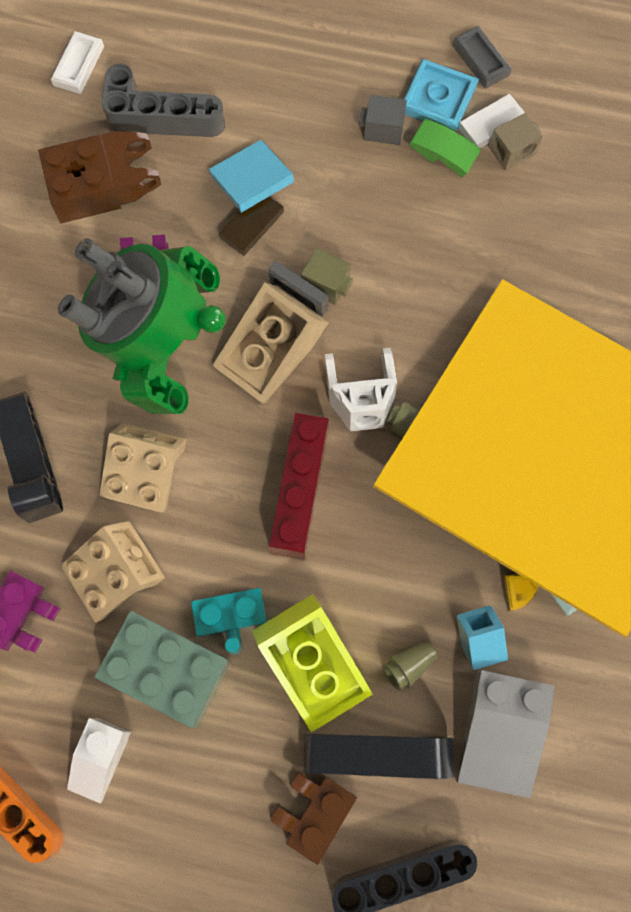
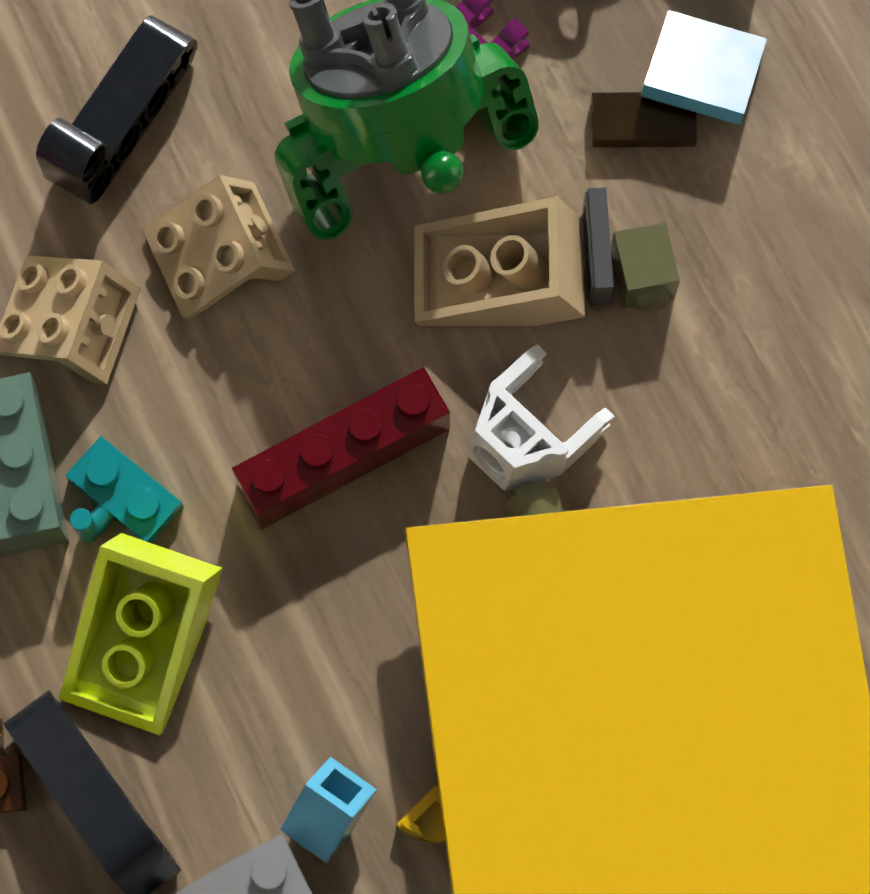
camera: 50 degrees right, 0 degrees up
olive cone [383,641,438,690] -> none

